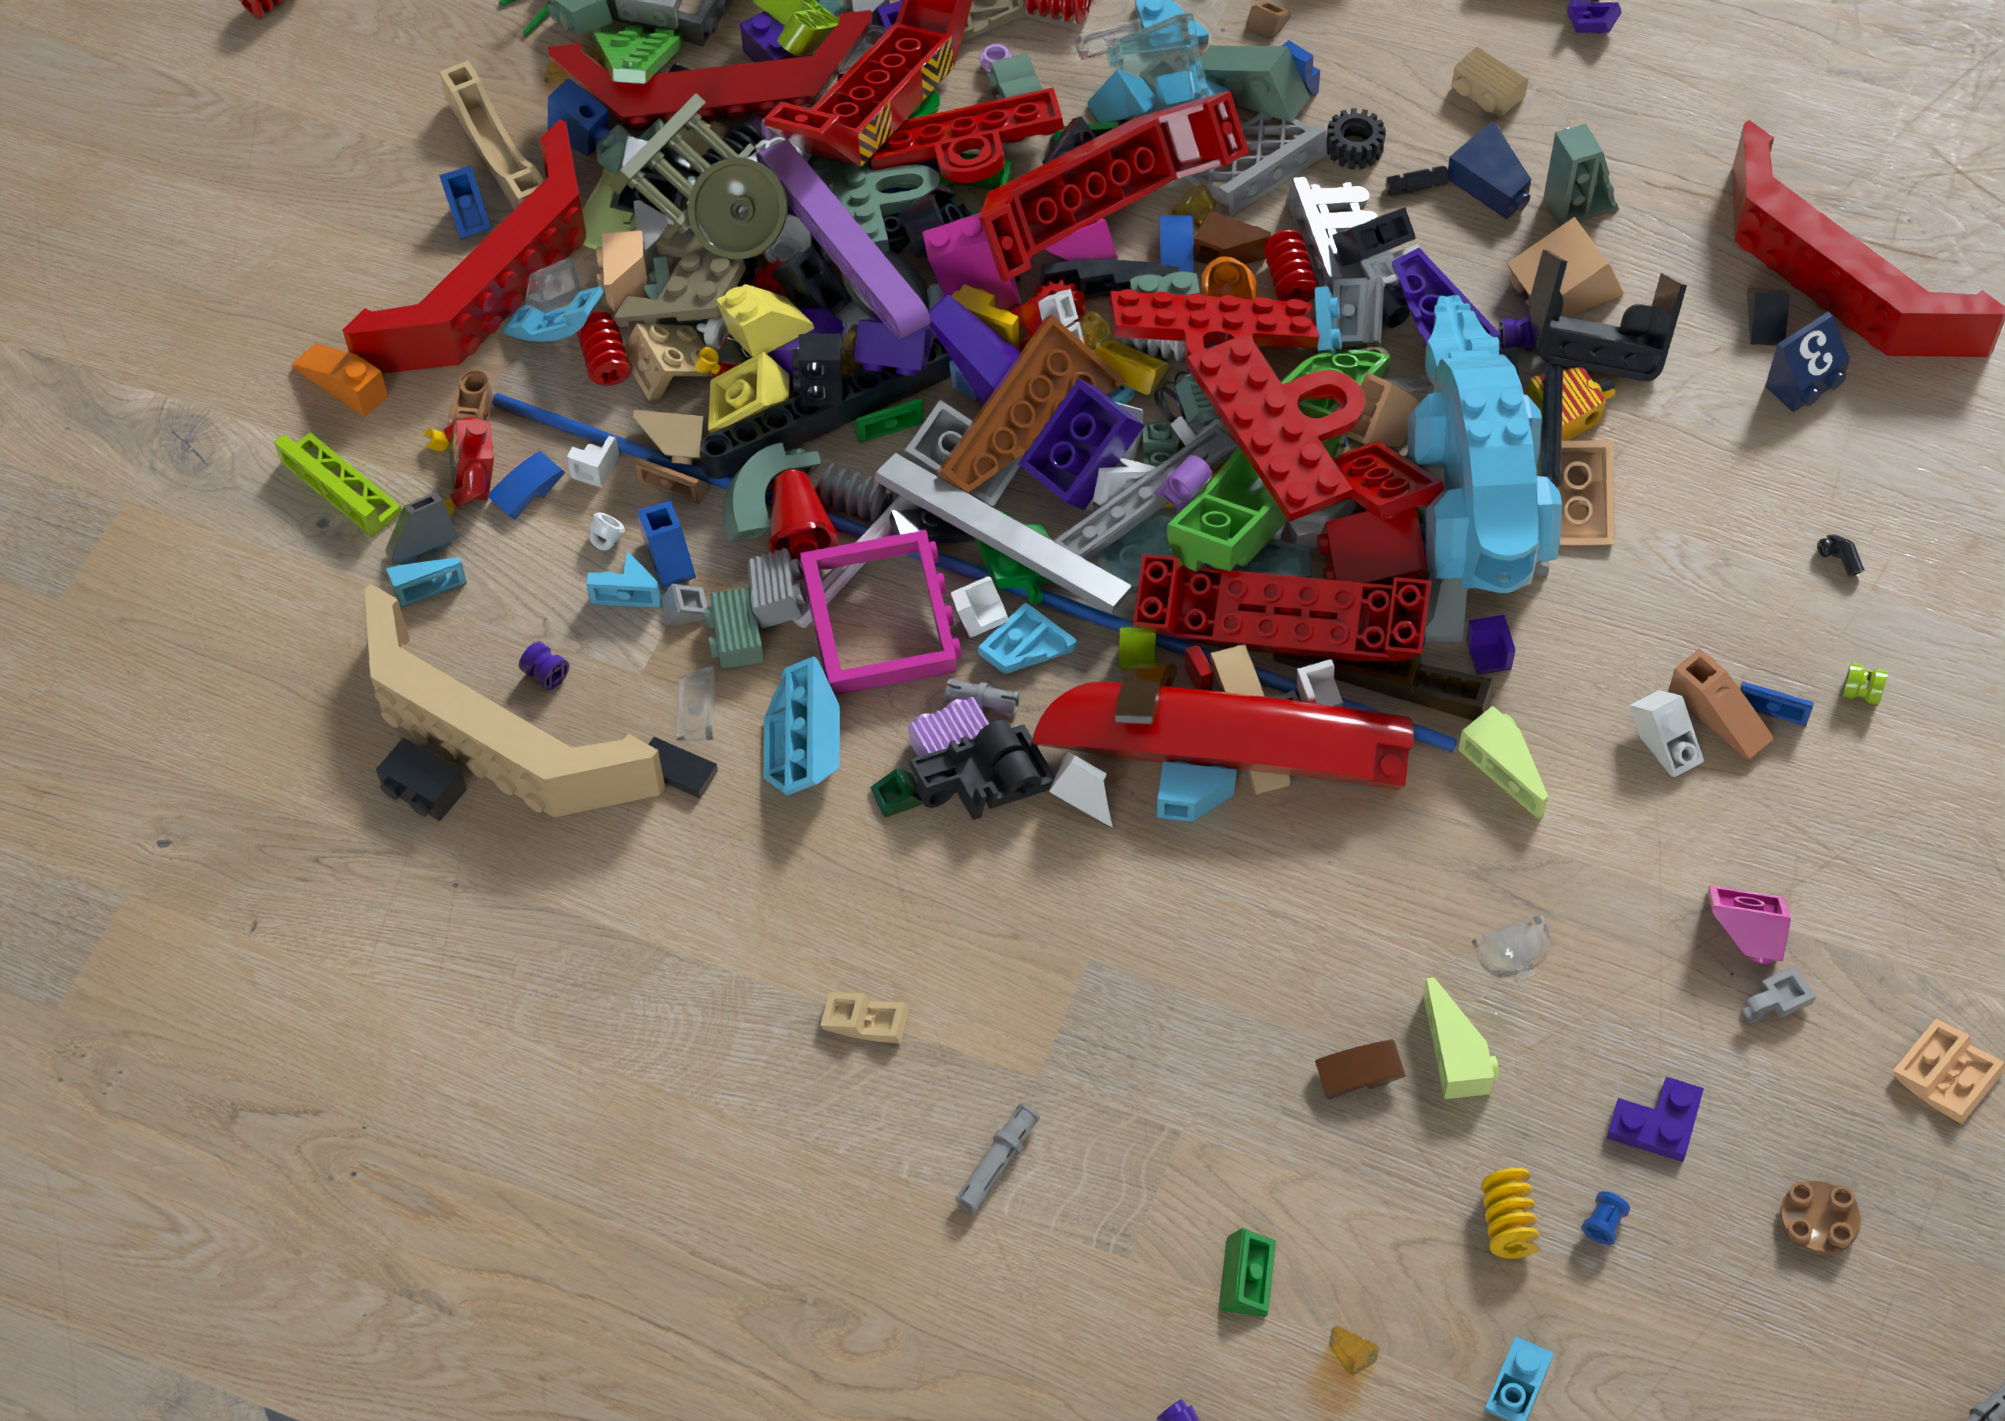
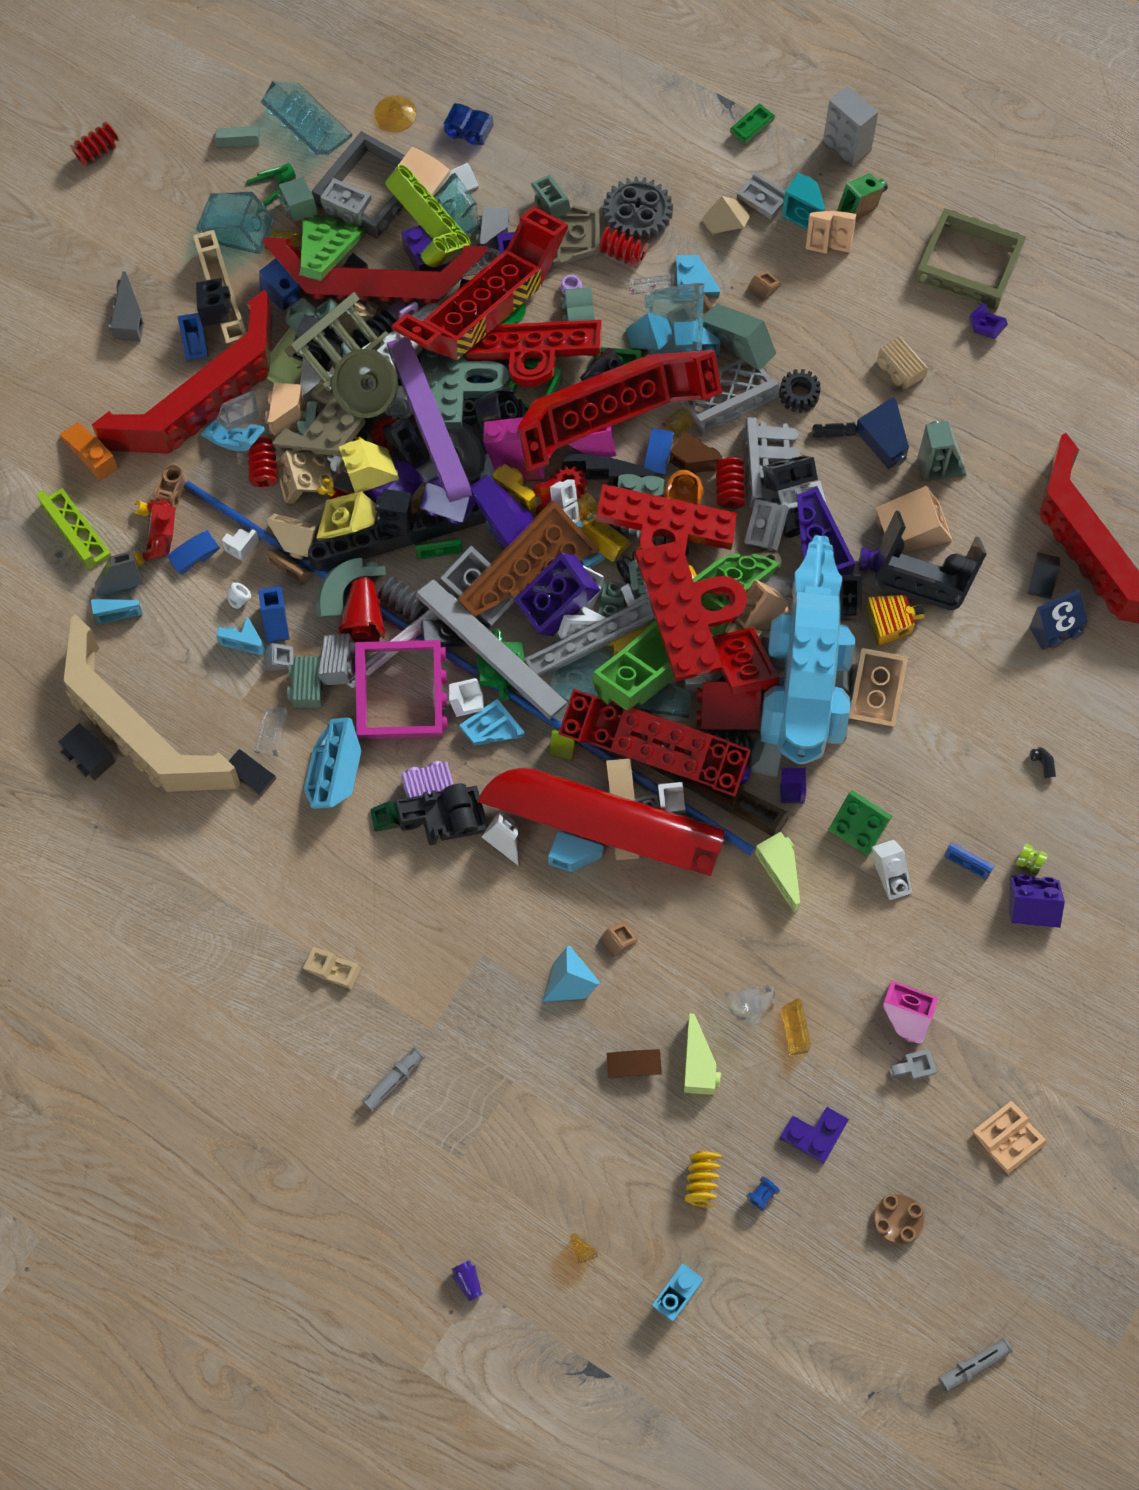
camera: 10 degrees right, 10 degrees up
dark purple wheel [518,641,570,691] -> none
light grey pin [944,678,1020,715] -> none
dark brown slope [1115,661,1177,724] -> none
medium lavender piece [1153,455,1212,515] -> none
red tile [1185,645,1214,691] -> none
green slope [1219,1228,1276,1317] -> none
blue slope [1282,40,1320,96] -> none
medium azure plate [1315,286,1342,356] -> none
black axle [1541,365,1563,488] -> none
nougat slope [1668,648,1775,761] -> none
none -> dark grey slope [108,271,144,342]
none -> clear light blue slope [196,192,274,254]
none -> black brick [196,278,232,327]
none -> medium azure slope [542,946,600,1002]
none -> medium nougat slope [600,922,638,957]
none -> clear yellow slope [781,998,811,1055]
none -> green plate [828,790,893,856]
none -> dark purple slope [1009,874,1065,928]

